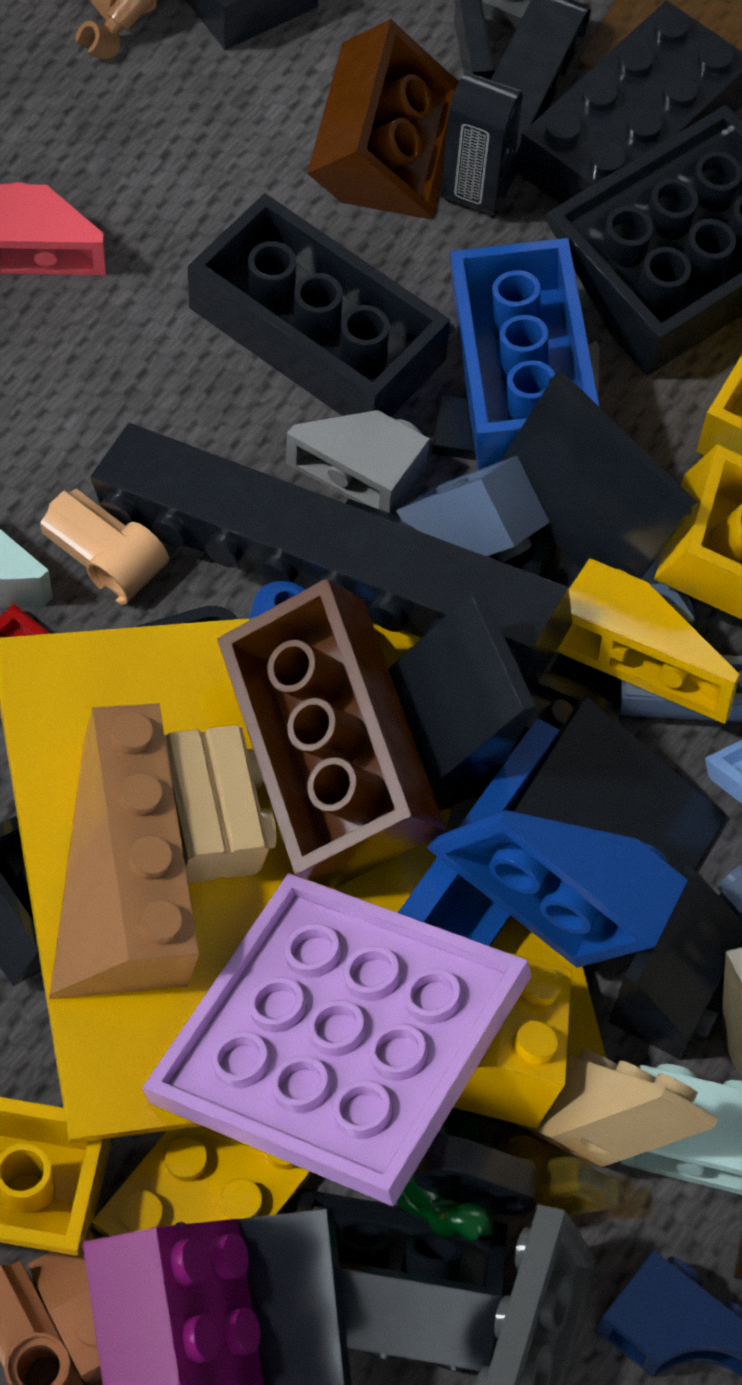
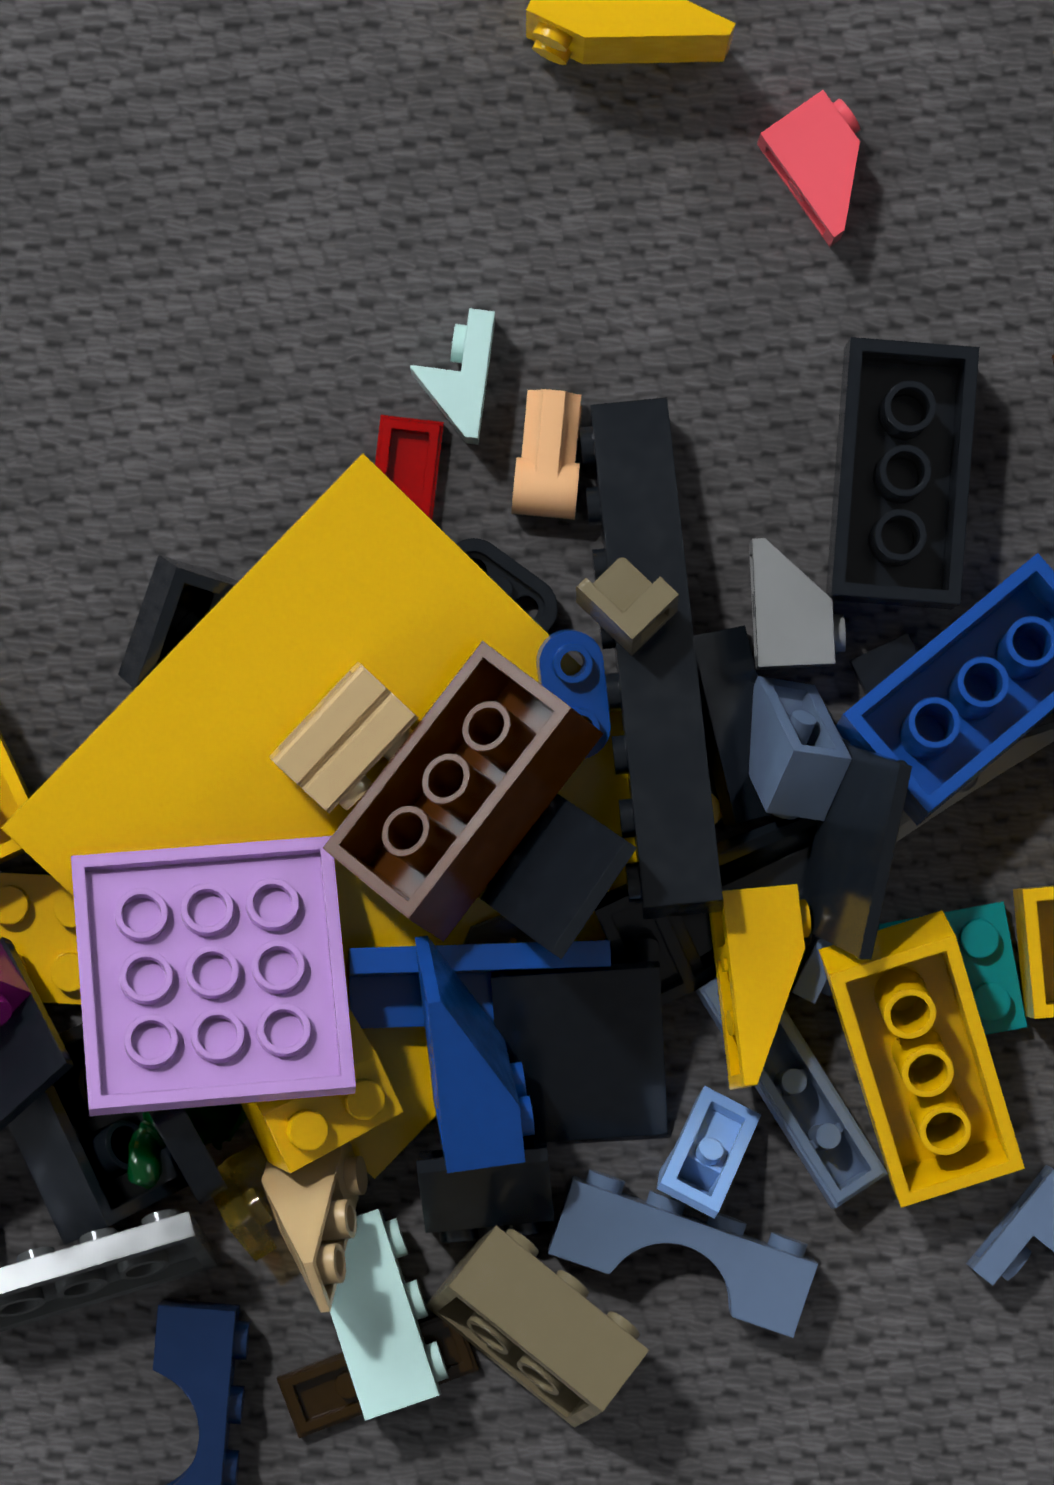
camera: 60 degrees right, 25 degrees up
medium nougat wedge [49,703,199,999] -> none
none -> dark tan panel [576,557,679,656]

